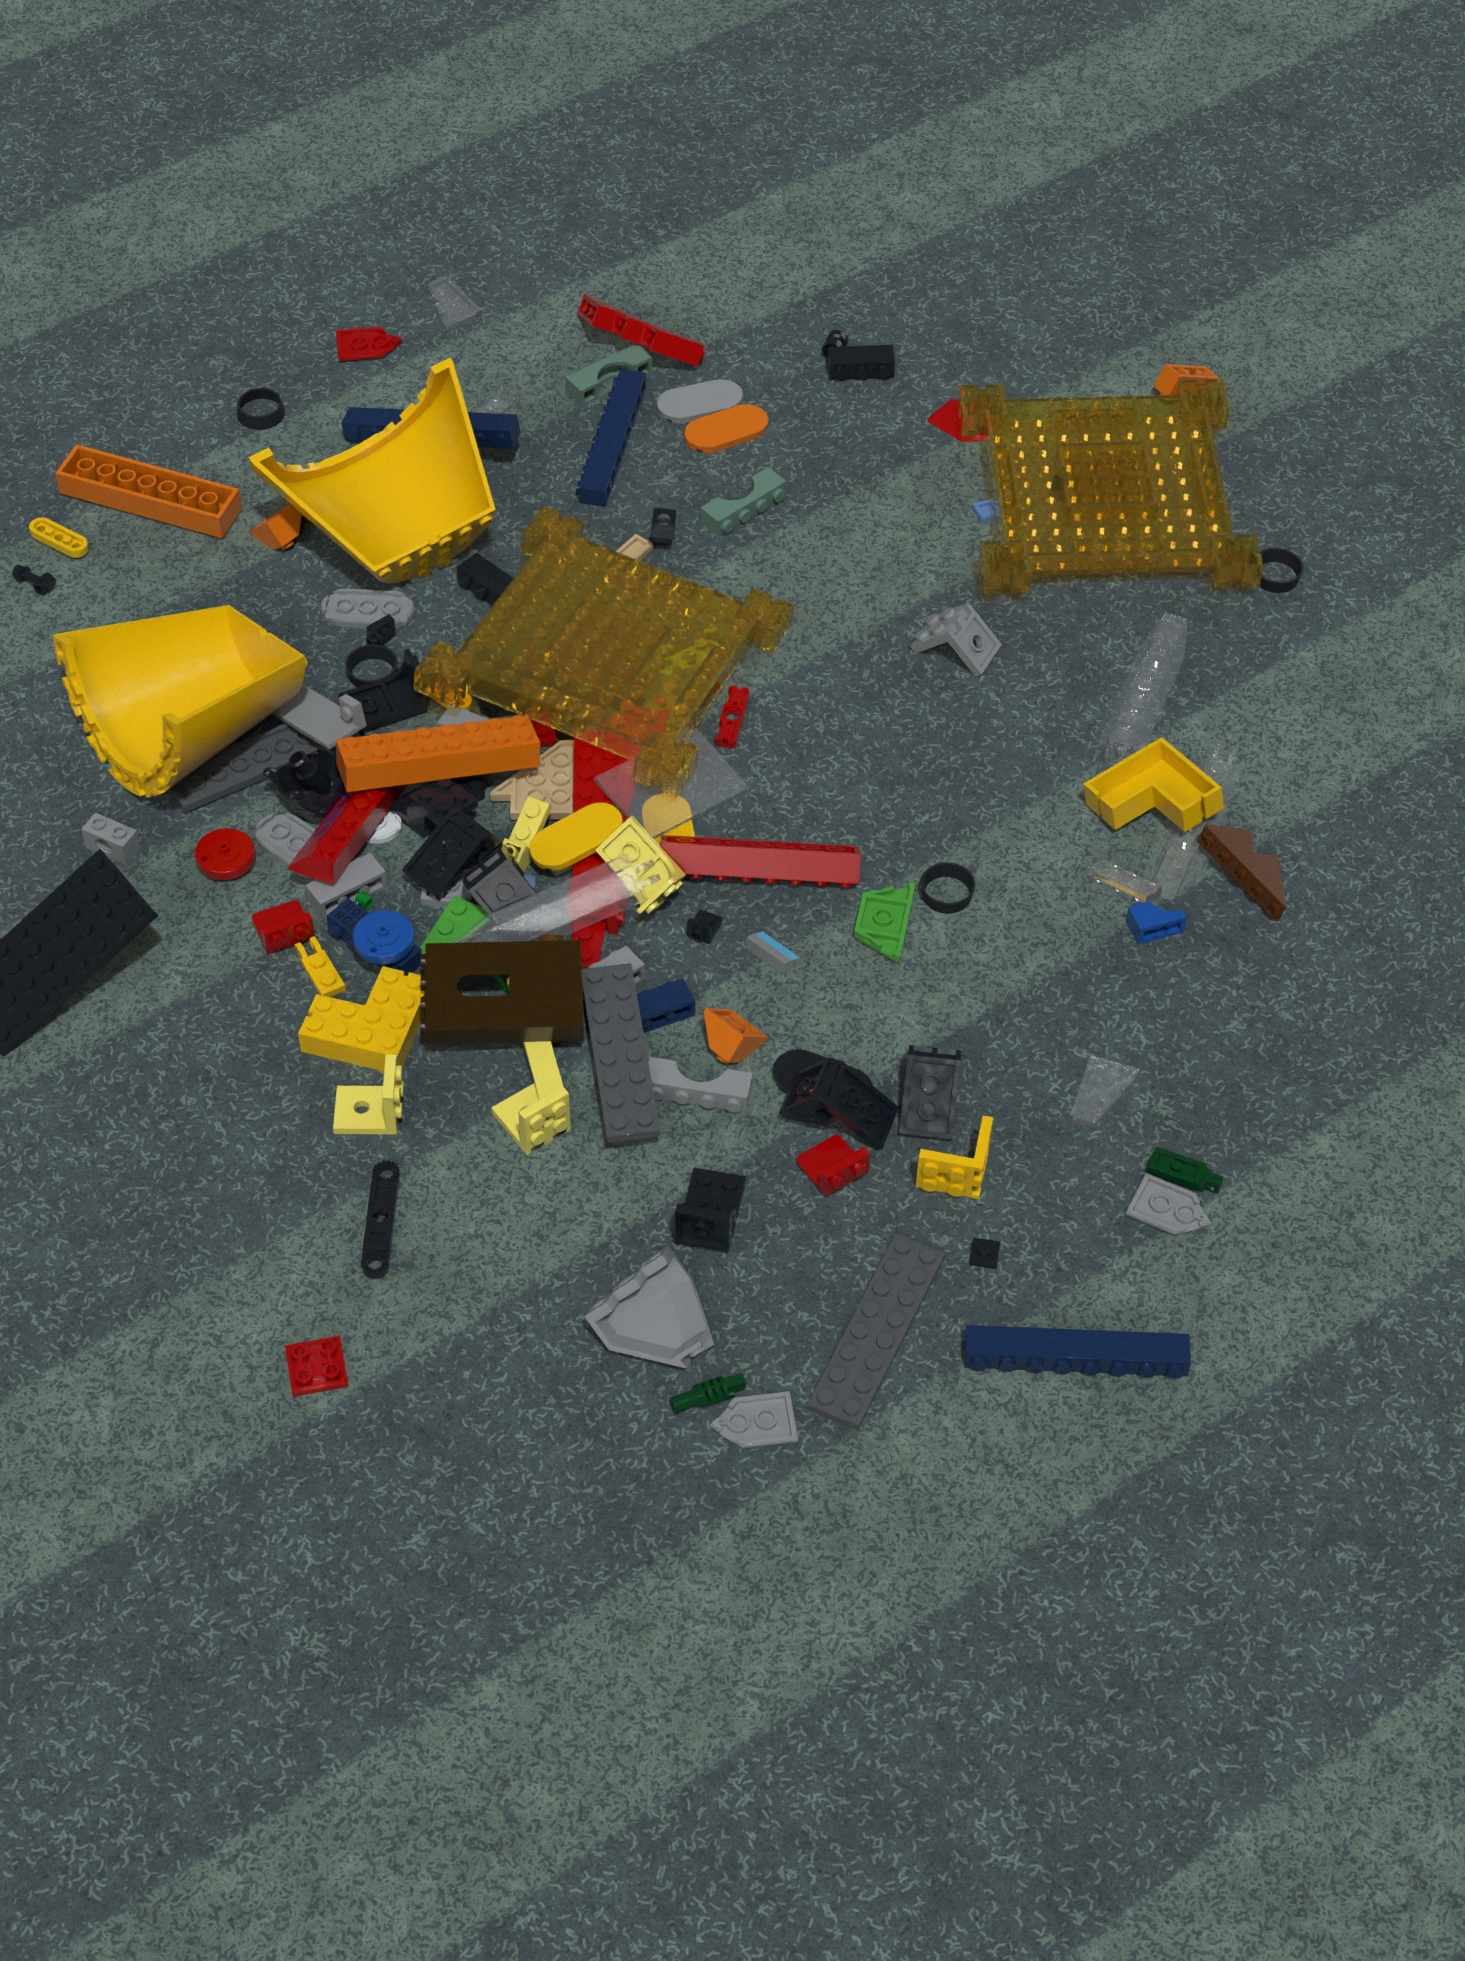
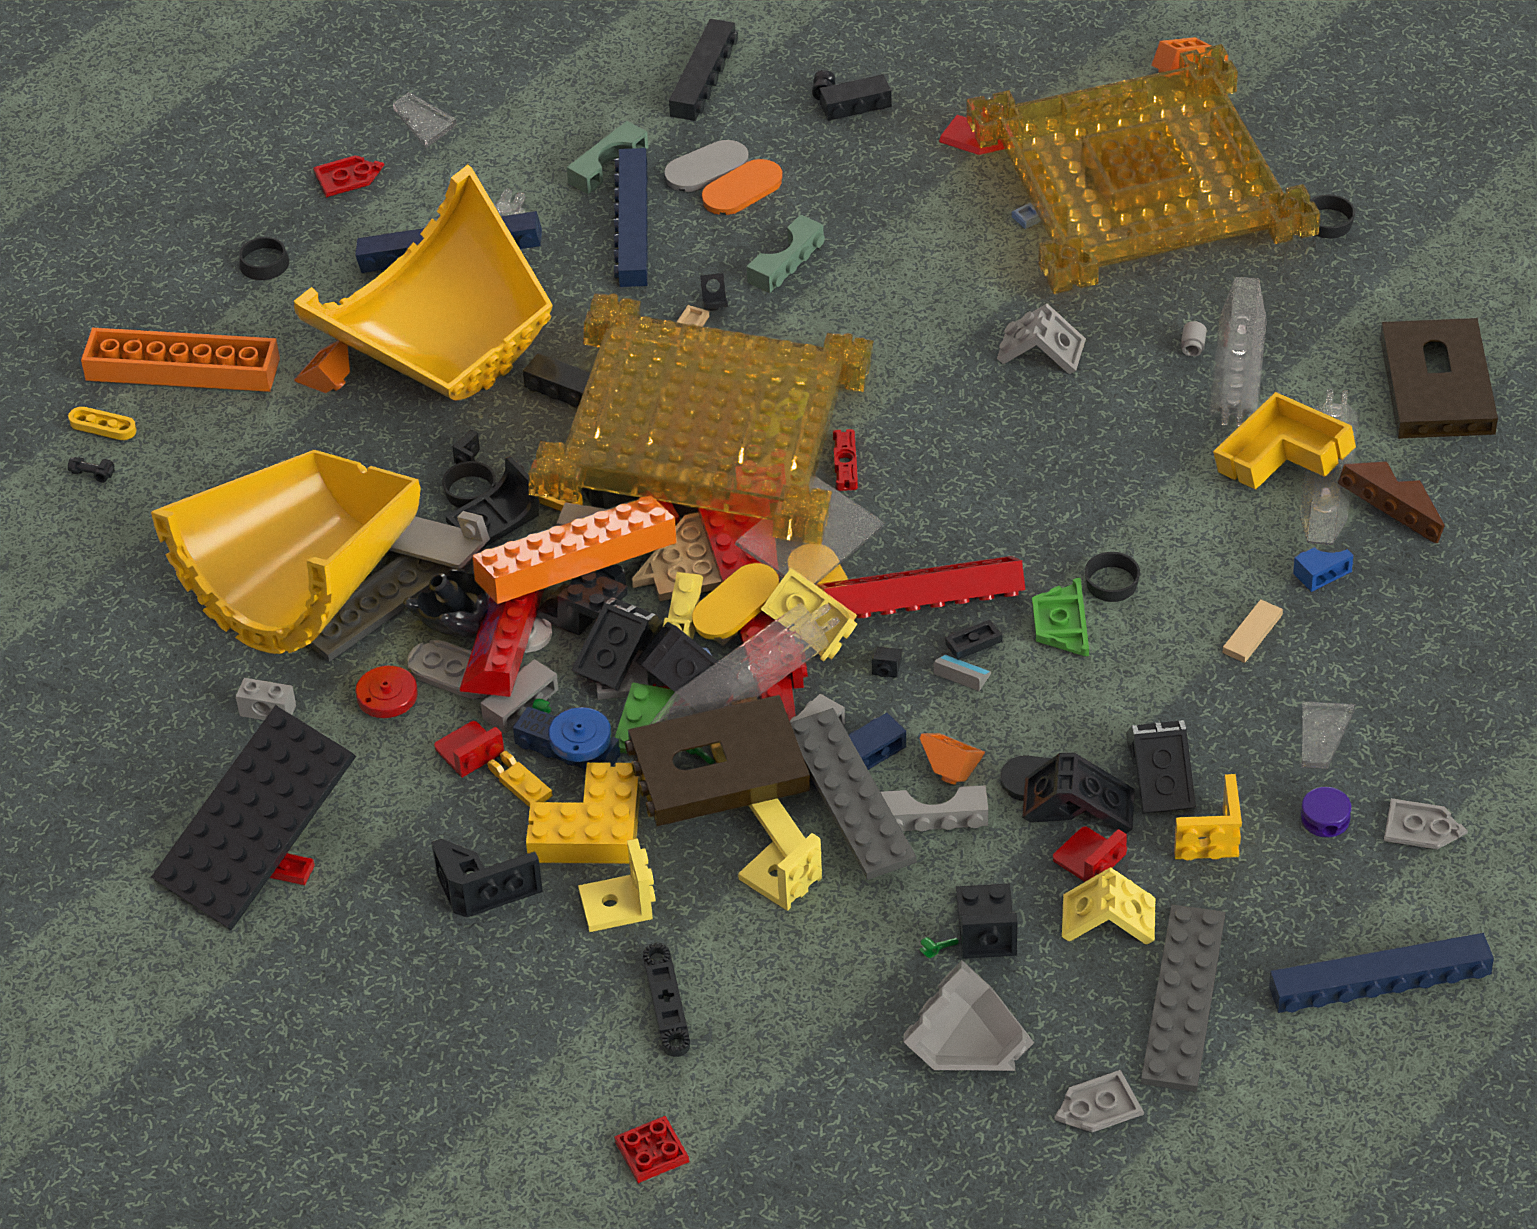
camera: 10 degrees left, 5 degrees down
light grey tile [321,589,414,628] -> none
red arch [577,293,705,366] -> none
dark green hinge [669,1373,746,1414] -> none
black plate [969,1238,1000,1269] -> none
clear plate [1087,859,1162,903] -> none
dark green hinge [1147,1147,1223,1194] -> none
none -> red plate [270,853,315,885]
none -> black bracket [431,839,543,917]
none -> black brick [669,19,738,121]
none -> green hand [919,937,959,958]
none -> black plate [945,620,1003,660]
none -> light yellow bracket [1062,867,1155,944]
none -> light grey brick [1181,321,1207,357]
none -> tan tile [1223,599,1283,663]
none -> dark purple head [1301,787,1351,837]
none -> dark brown panel [1380,318,1498,439]

